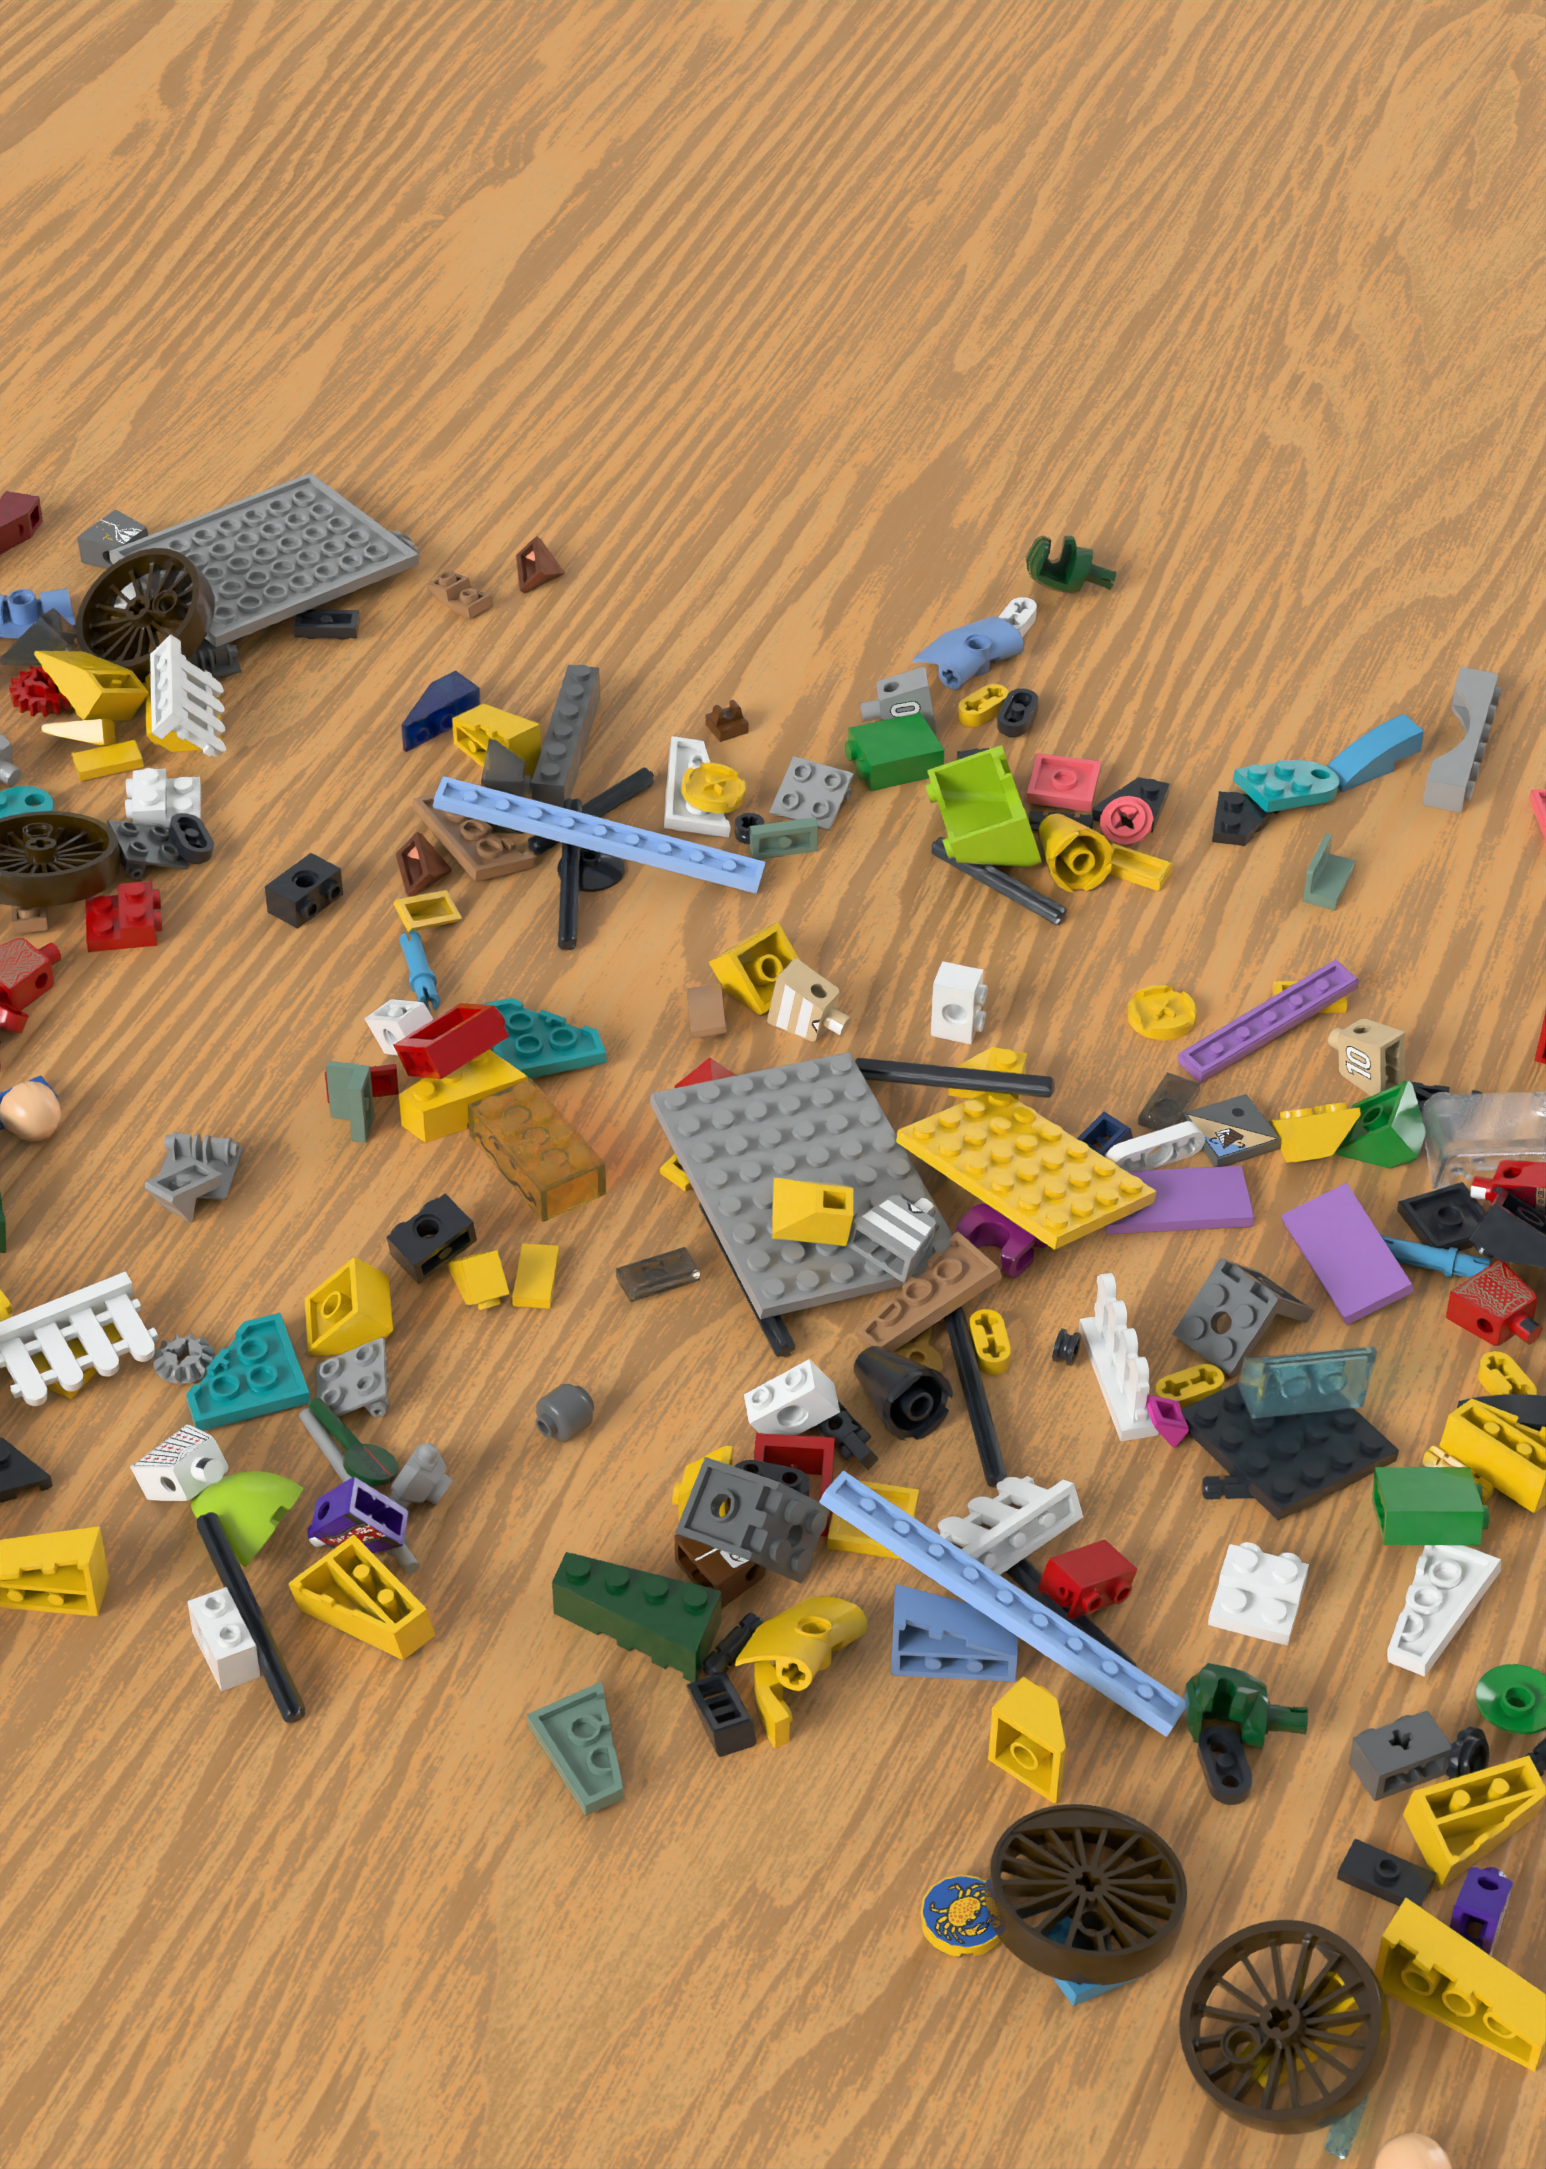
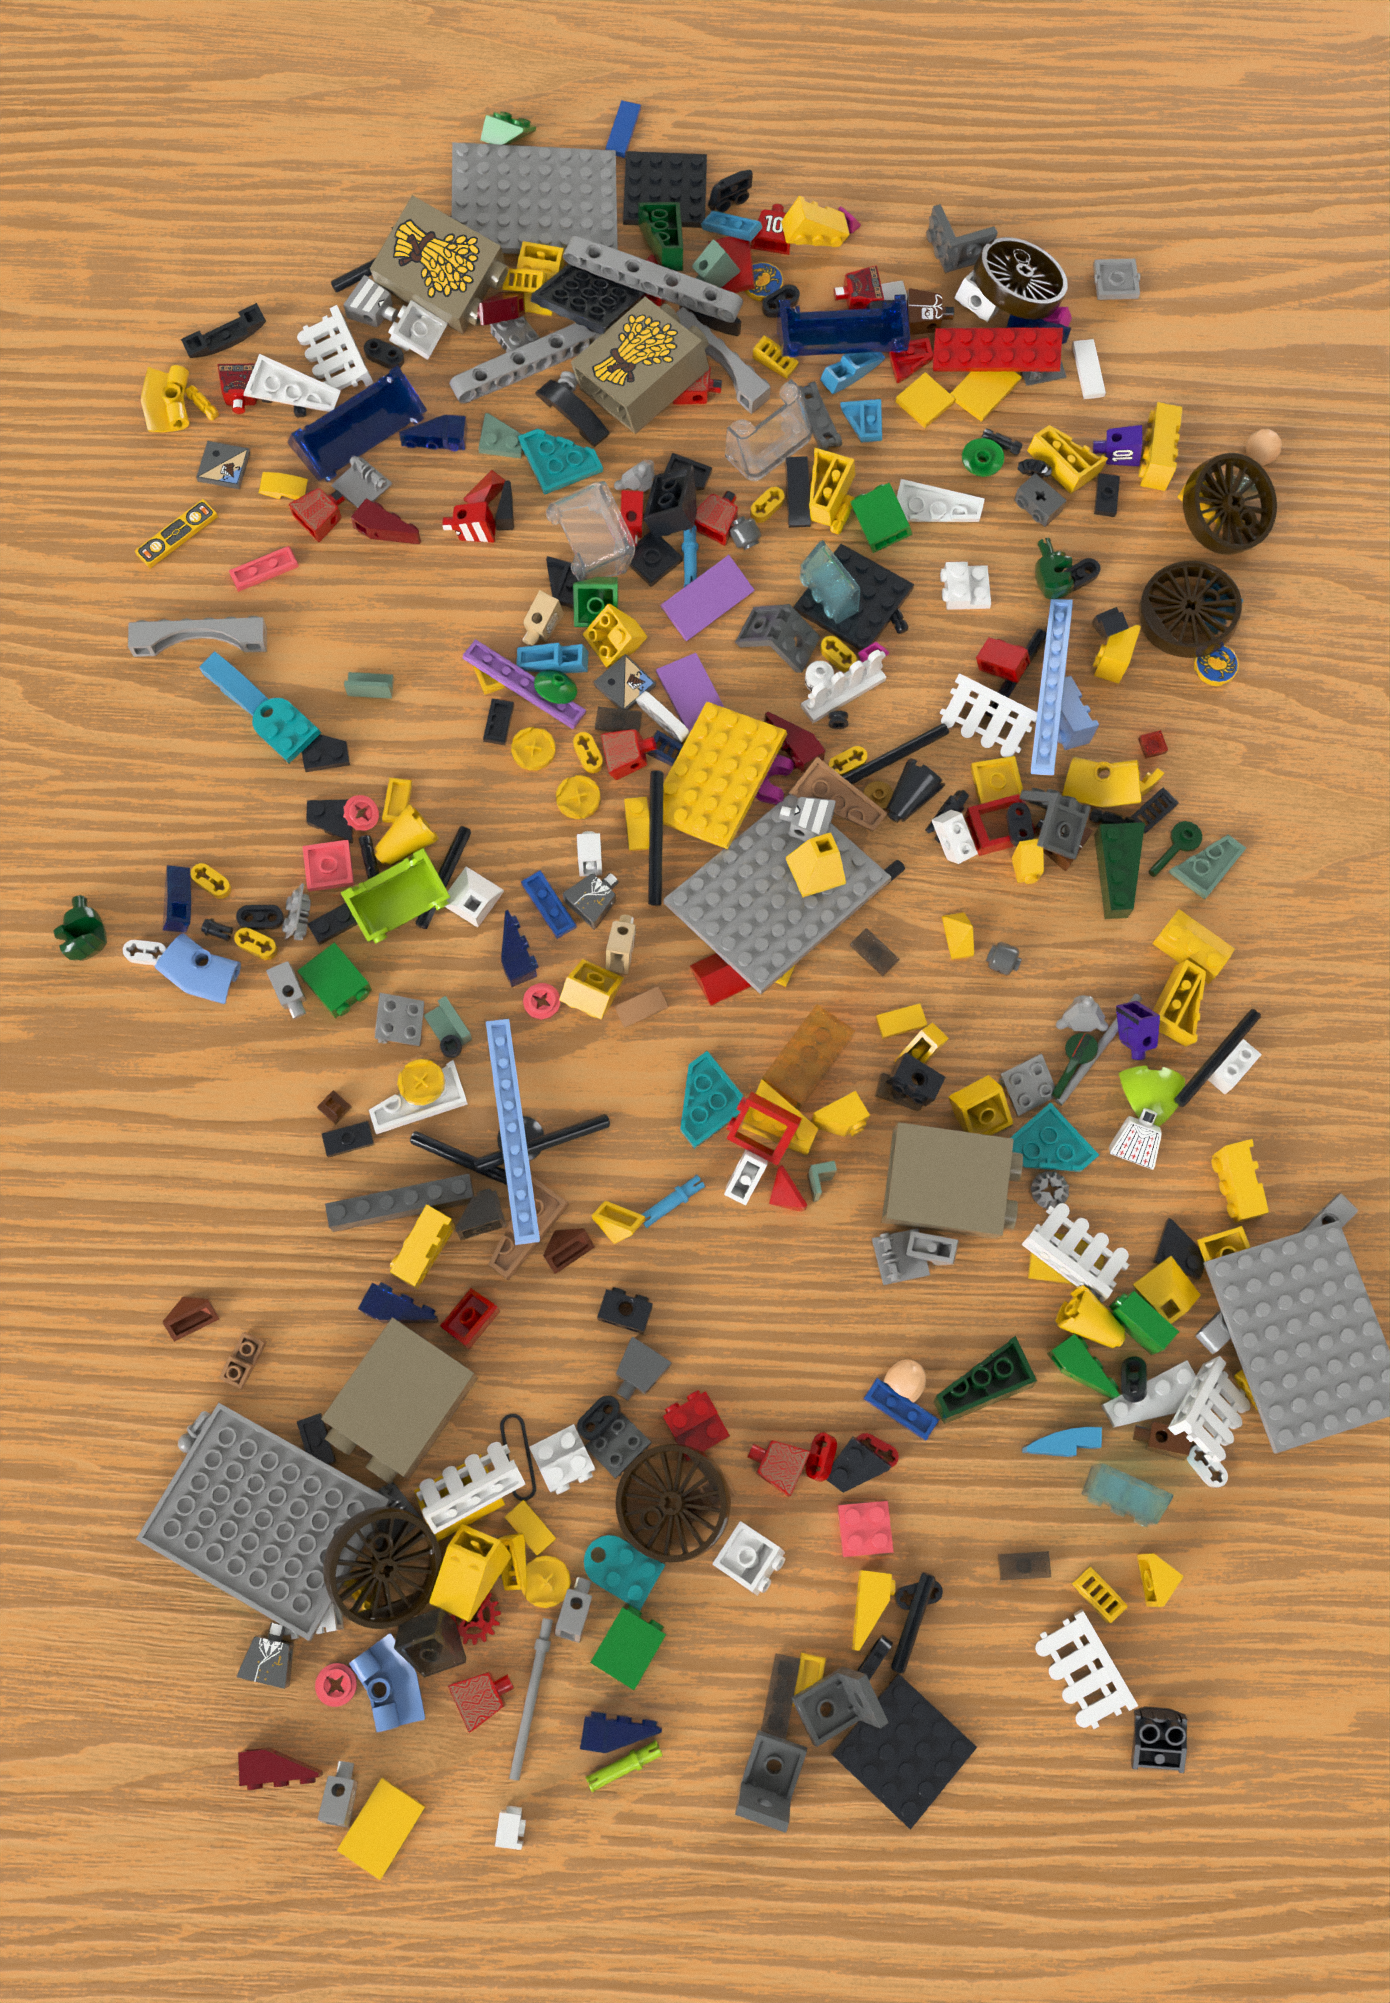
camera: 115 degrees left, 30 degrees up
none -> clear blue slope [163,865,191,933]
none -> yellow beam [190,863,231,899]
none -> black pin [201,918,233,942]
none -> light grey hinge [282,883,311,940]
none -> coral gear [315,1663,357,1707]
none -> black plate [321,1121,374,1158]
none -> dark tan brick [321,1317,478,1484]
none -> red slope [440,1288,500,1350]
none -> white slope [445,867,504,927]
none -> black plate [483,698,514,746]
none -> black piece [500,1414,536,1501]
none -> clear blue slope [501,910,539,987]
none -> dark azure slope [516,643,589,673]
none -> blue tile [521,870,577,939]
none -> yellow tile [522,1555,571,1608]
none -> coral gear [523,983,561,1020]
none -> green dish [534,670,577,704]
none -> yellow tile [556,775,601,819]
none -> dark grey torso [563,873,619,930]
none -> yellow beam [573,732,603,774]
none -> red torso [601,729,657,780]
none -> dark grey torso [616,1337,672,1401]
none -> dark grey head [729,516,761,551]
none -> dark red slope [764,712,826,773]
none -> white head [805,661,834,692]
none -> yellow slope [811,1091,870,1137]
none -> dark tan brick [881,1122,1023,1239]
none -> yellow slope [941,912,974,960]
none -> black slope [1092,607,1129,638]
none -> clear red plate [1138,730,1168,759]
none -> dark green piece [1148,821,1203,877]
none -> yellow slope [1152,909,1235,984]

